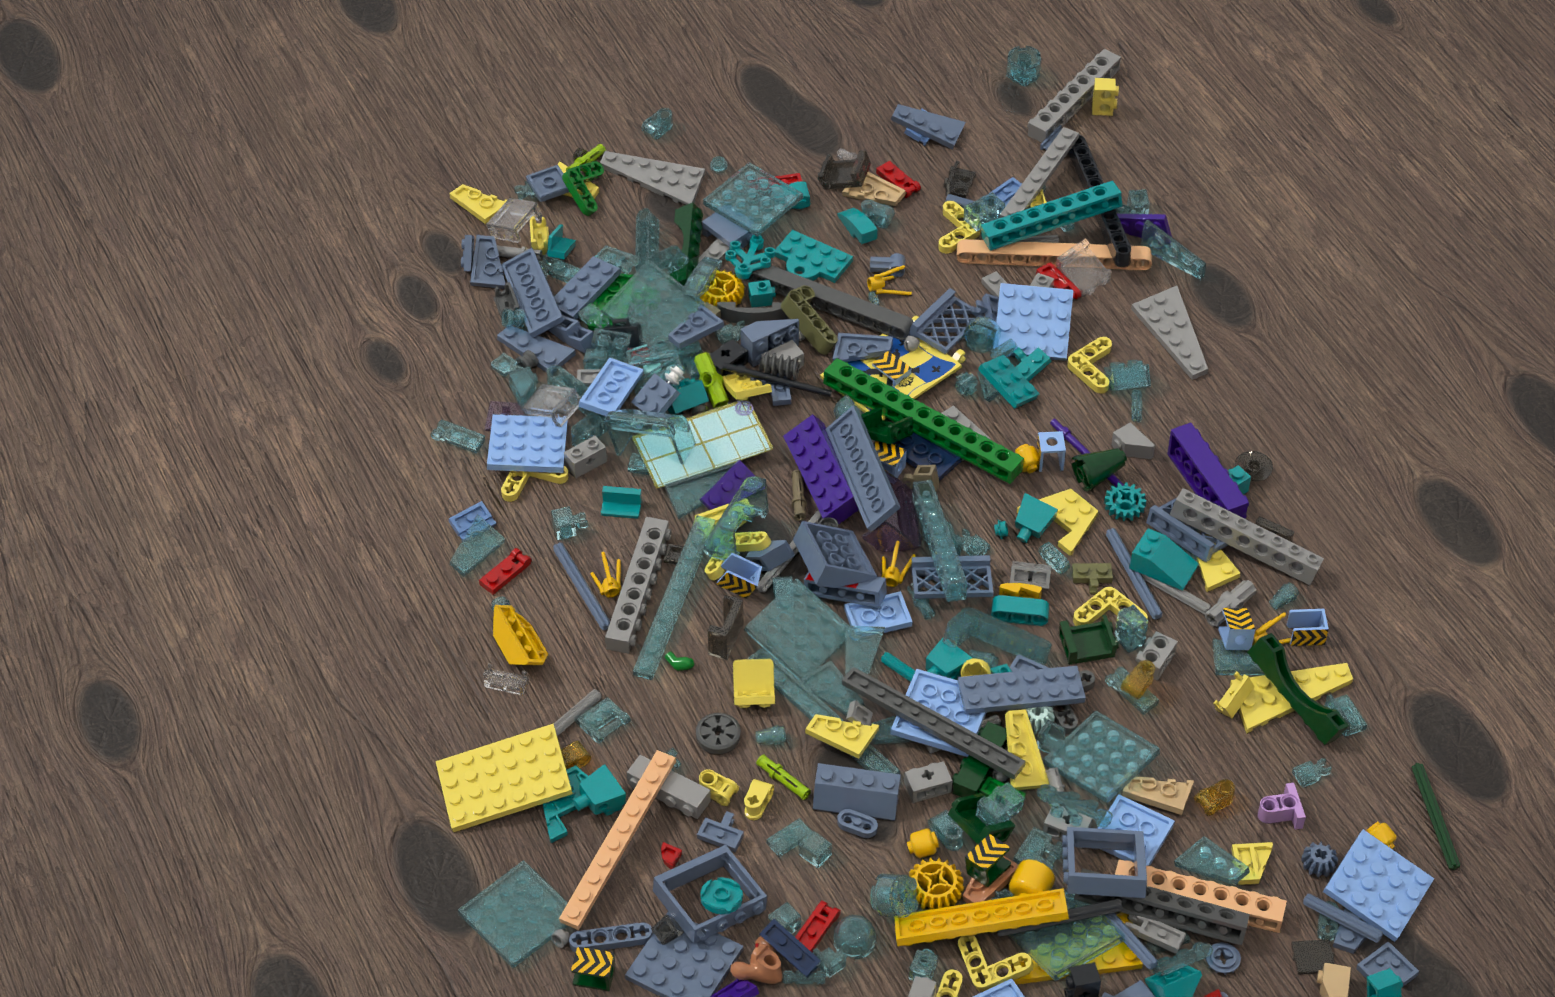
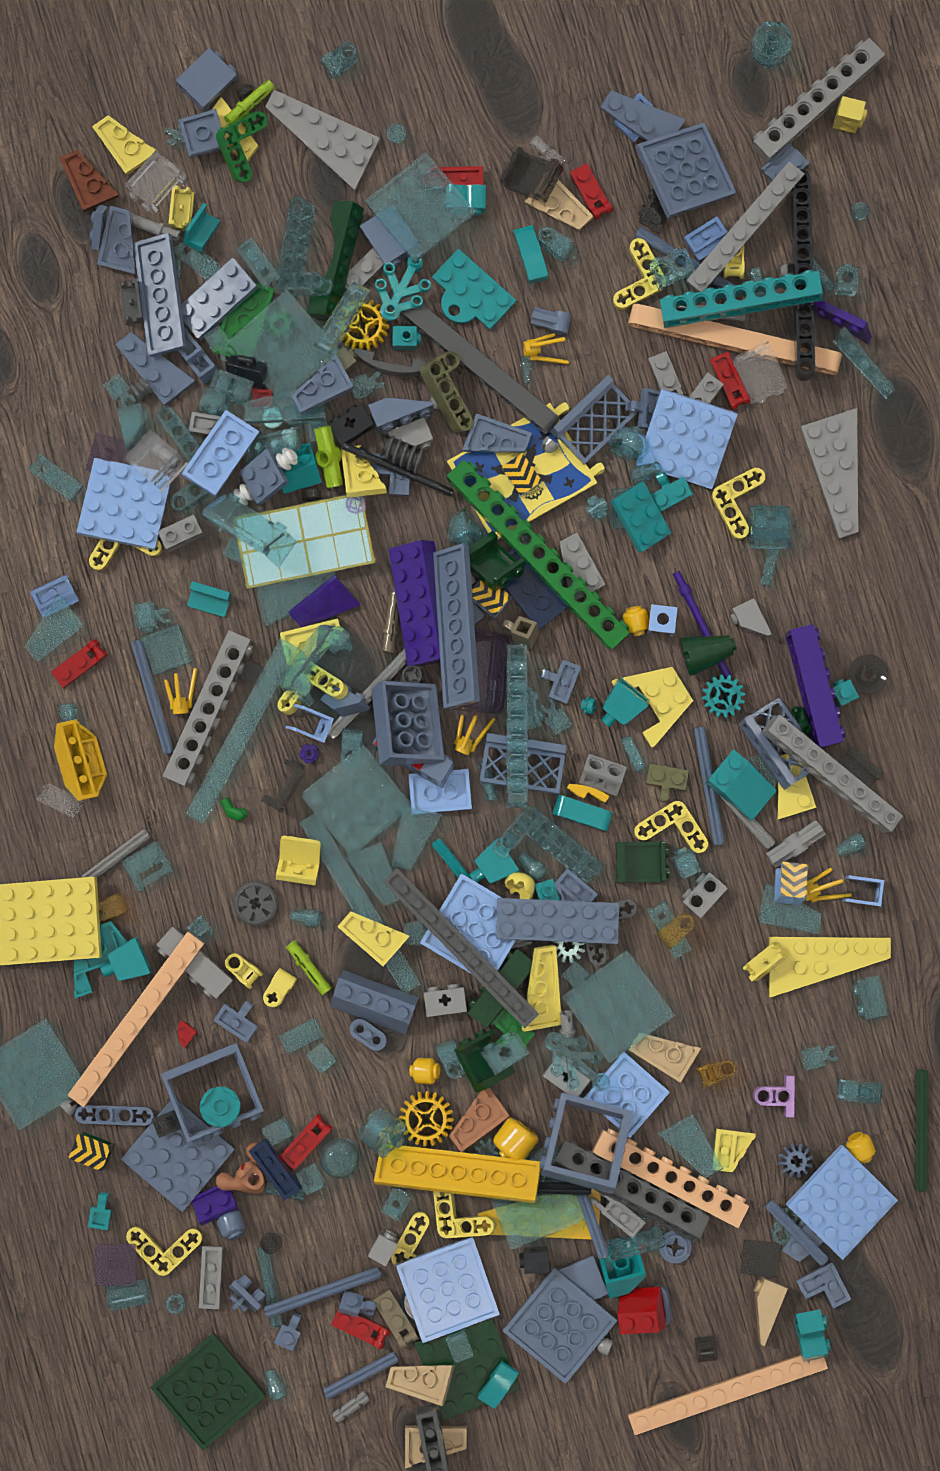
camera: 15 degrees right, 35 degrees up
clear light blue wheel [501,309,525,327] -> none
light grey bracket [846,700,873,726] -> none
piece [965,834,1011,888] -> none
clear light blue plate [1013,827,1063,870] -> none
dark green arch [1247,633,1350,745] -> none
none -> copper wing [59,150,120,212]
none -> clear light blue tile [141,624,192,675]
none -> sand blue panel [176,48,238,112]
none -> dark purple plate [299,744,319,764]
none -> sand blue plate [540,660,581,704]
none -> sand blue plate [635,123,736,218]
none -> clear light blue slope [837,1079,883,1103]
none -> clear light blue plate [850,202,870,220]

